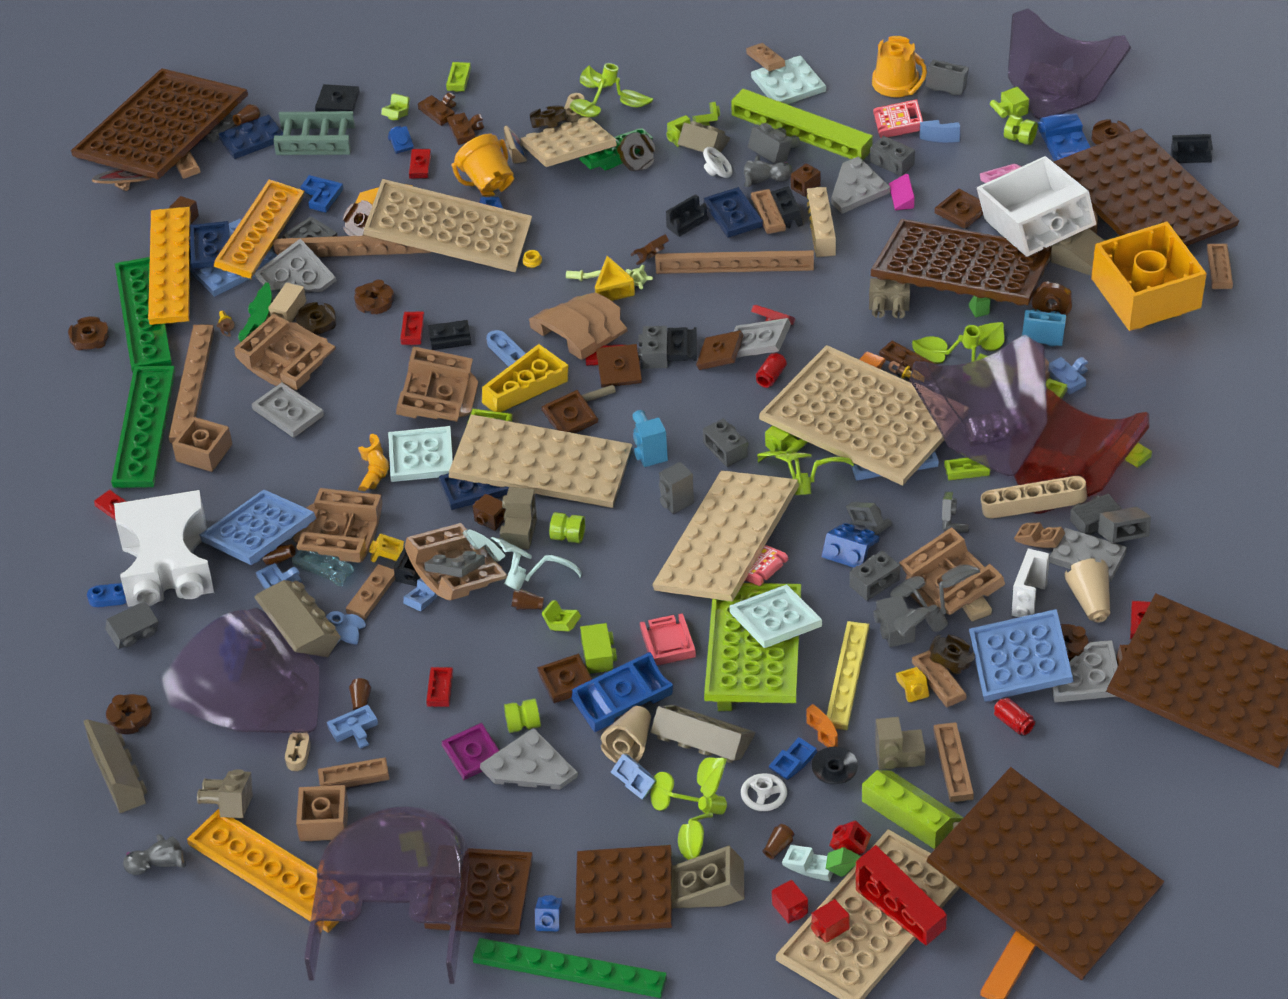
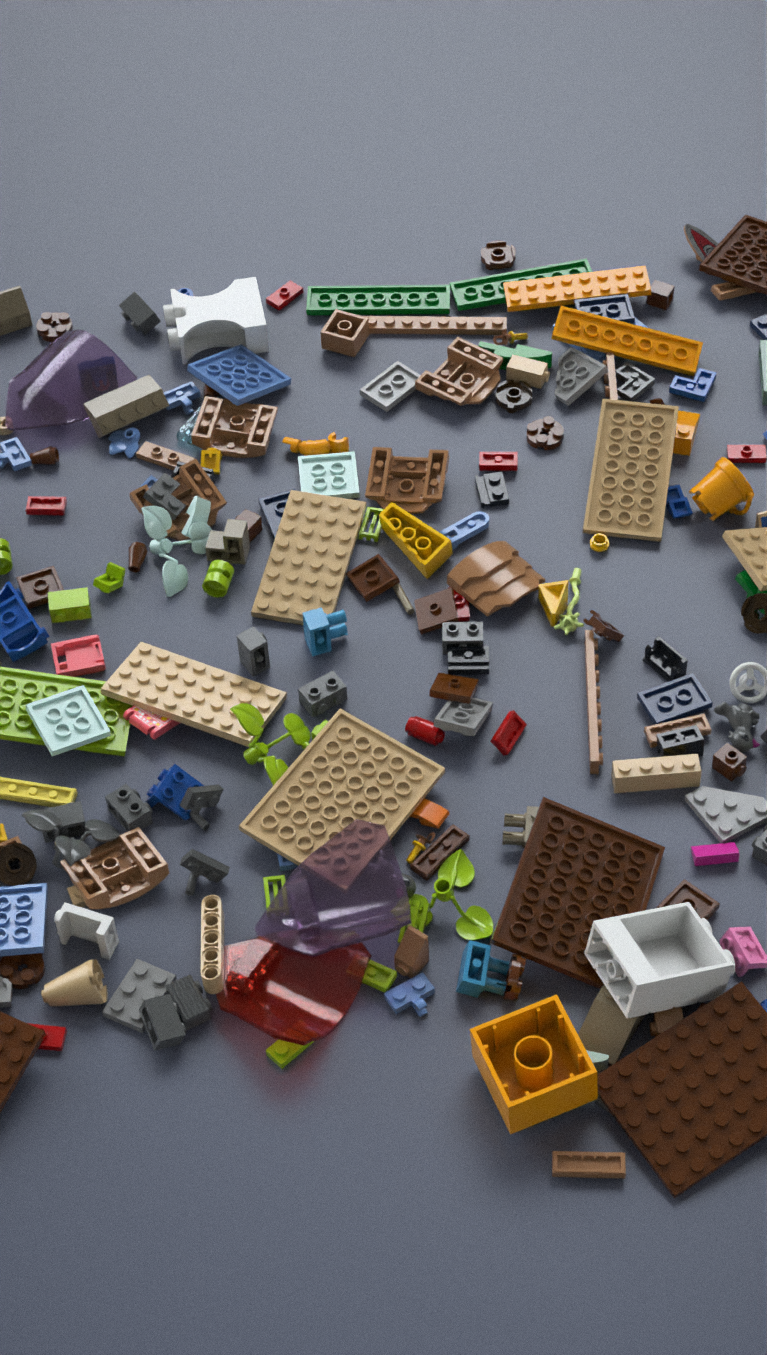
camera: 90 degrees right, 5 degrees up
medium nougat slope [1014,522,1065,548] -> none

